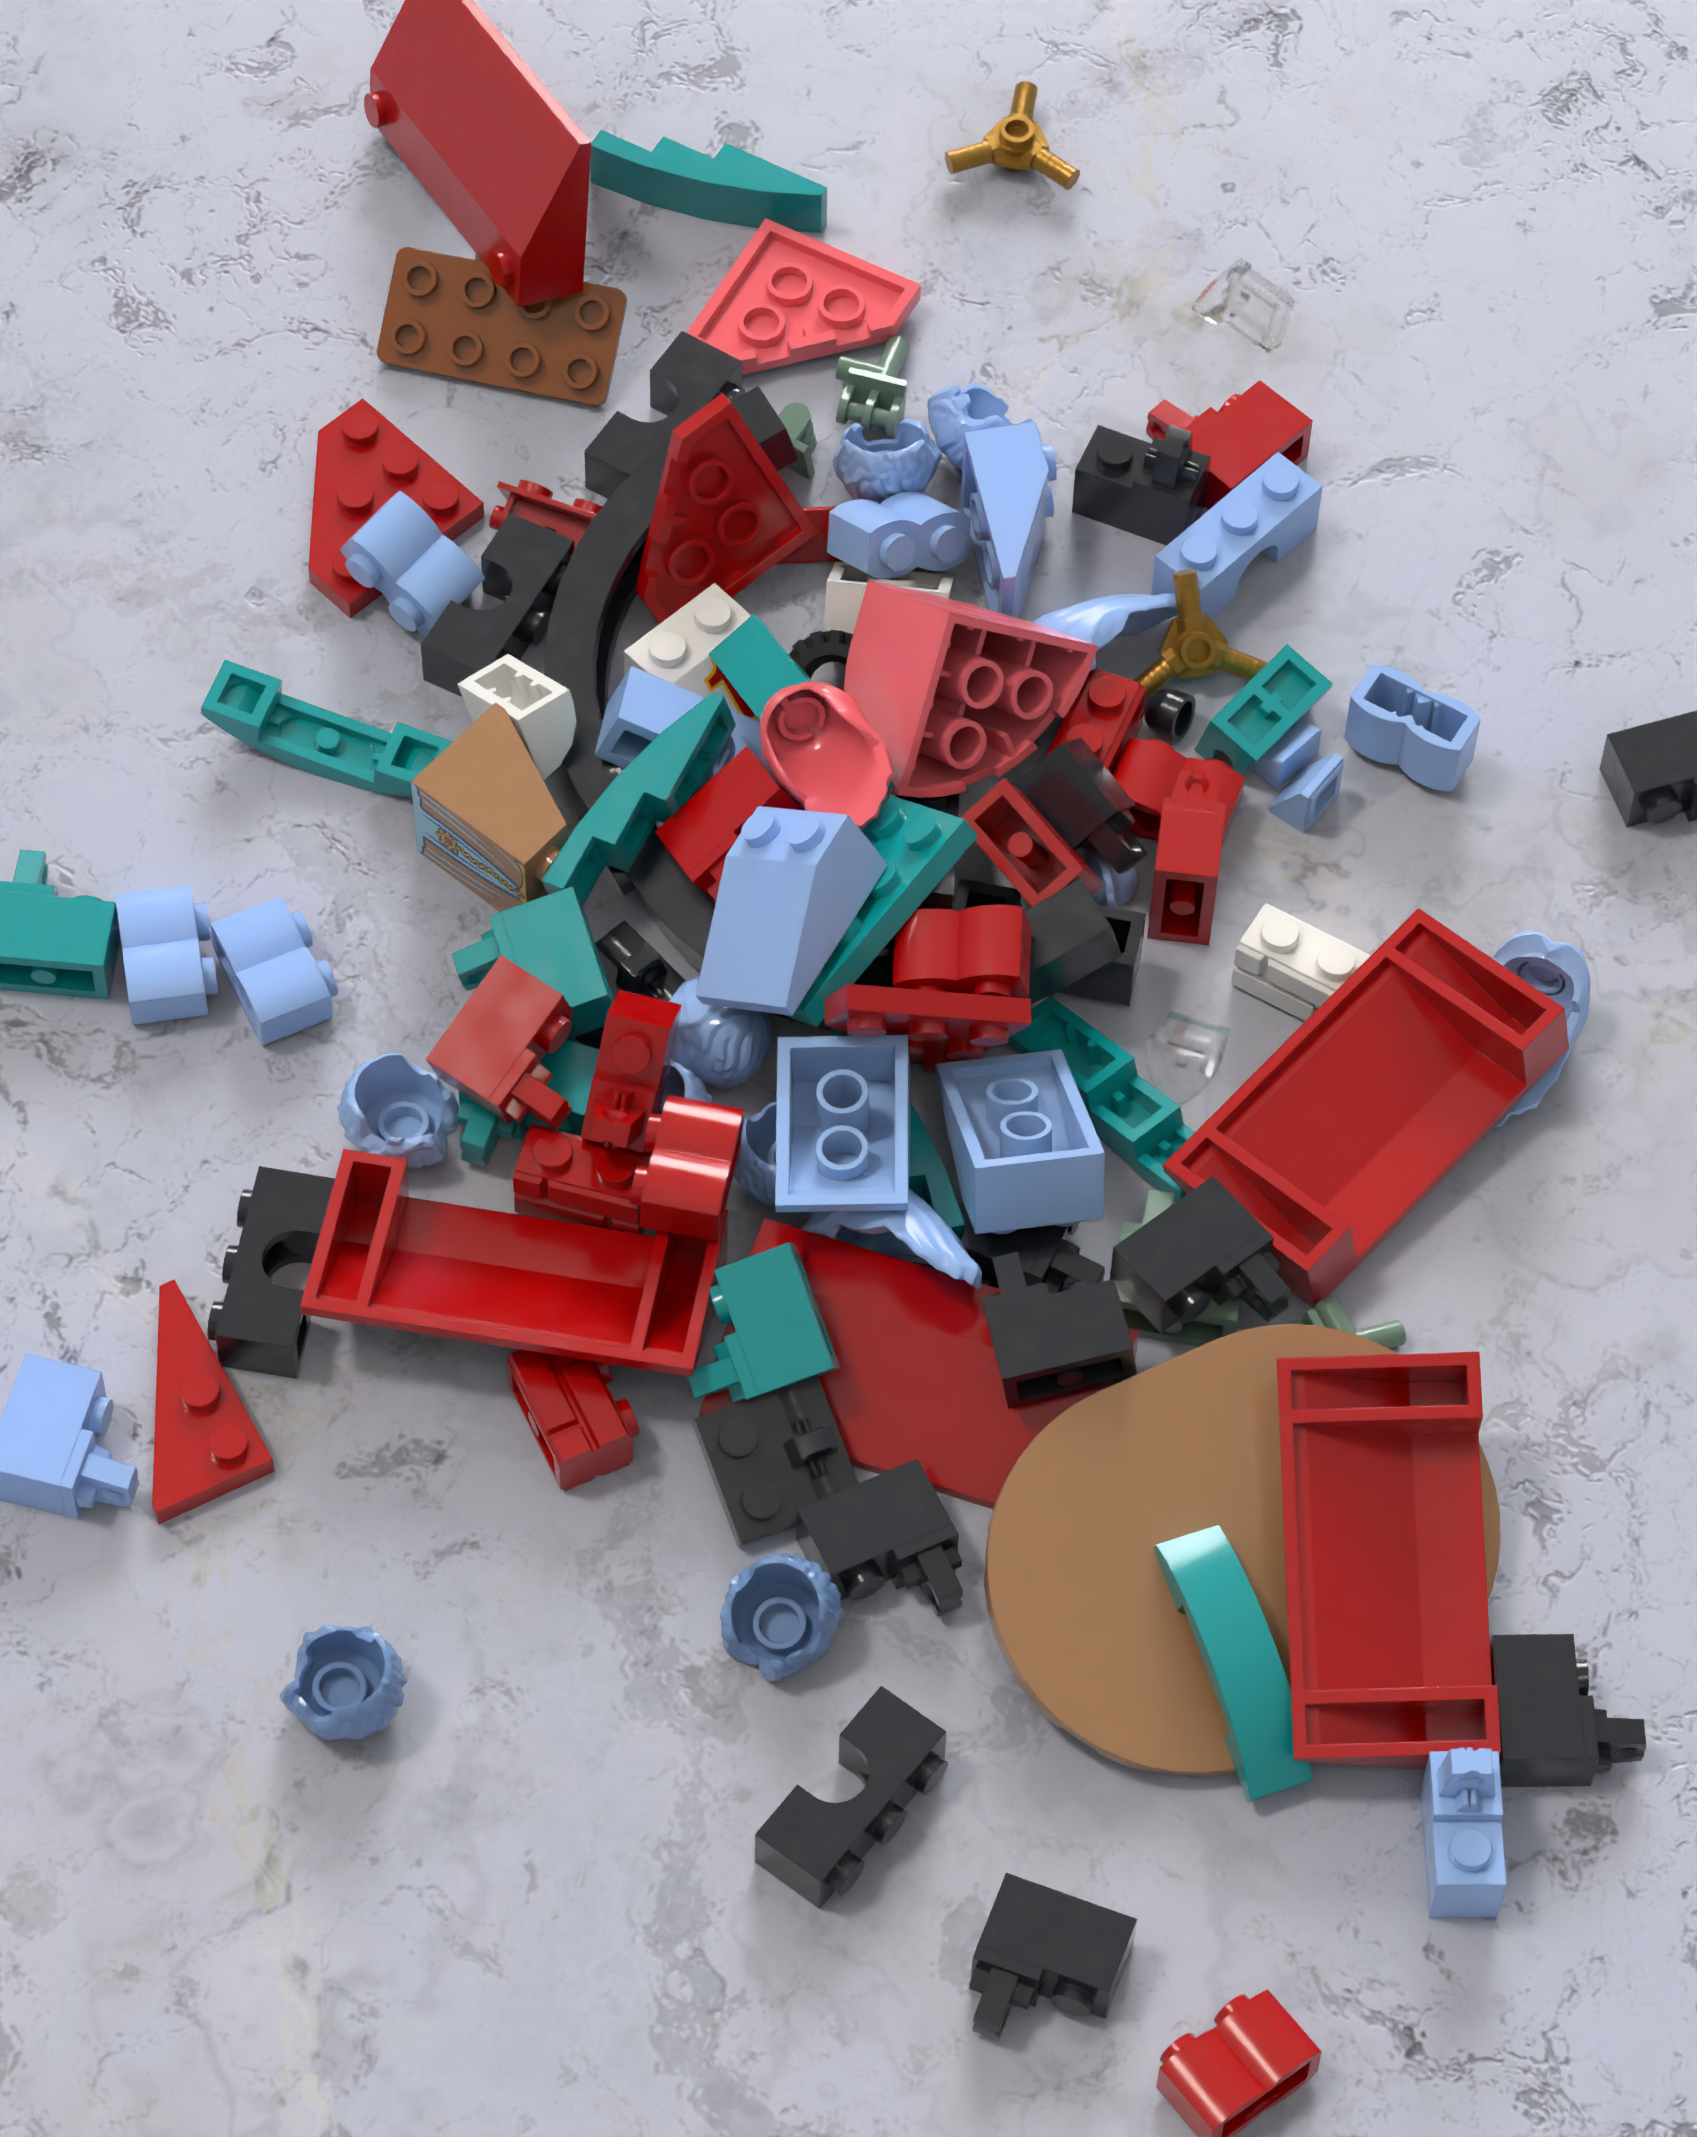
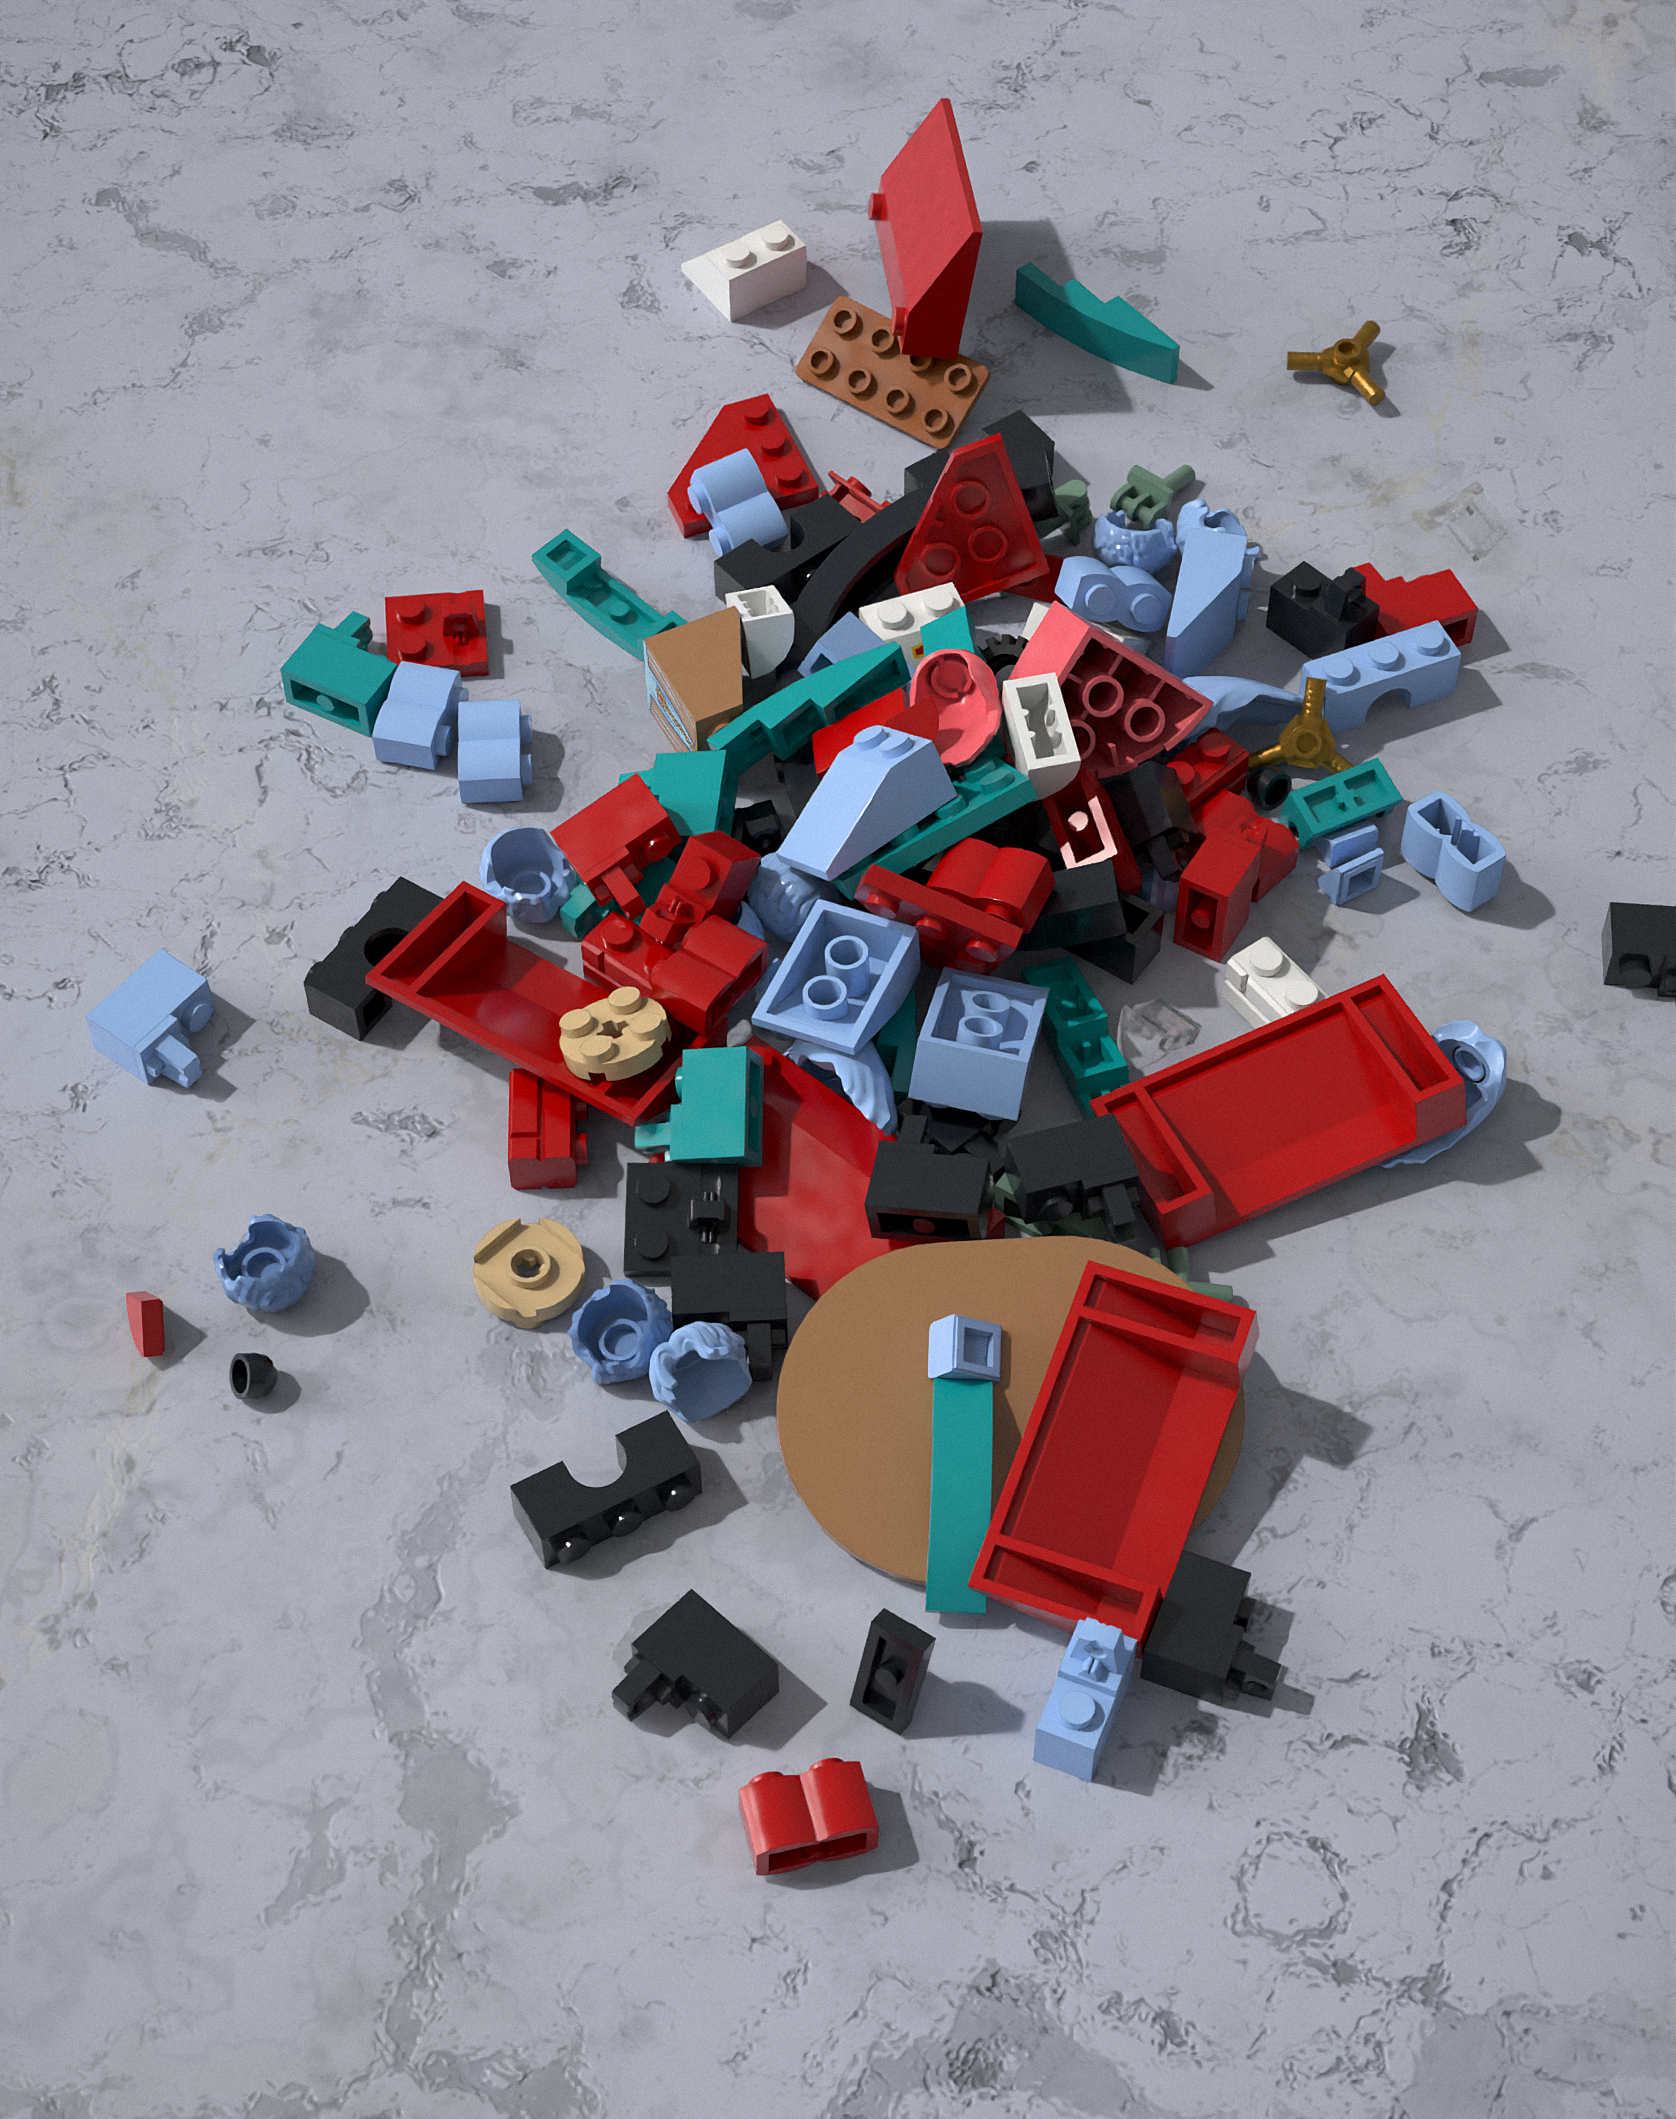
camera: 25 degrees right, 5 degrees down
red wing [152,1279,275,1525] -> none
coral plate [686,218,921,375] -> none
none -> red tile [126,1291,165,1357]
none -> black hinge [229,1353,278,1399]
none -> red hinge [385,589,489,678]
none -> tan plate [472,1218,586,1330]
none -> tan plate [559,986,672,1081]
none -> light blue hair [649,1321,752,1423]
none -> white slope [681,220,807,322]
none -> black hinge [849,1608,936,1735]
none -> red tile [885,695,939,744]
none -> light blue slope [928,1314,1002,1384]
none -> white brick [1001,672,1081,803]

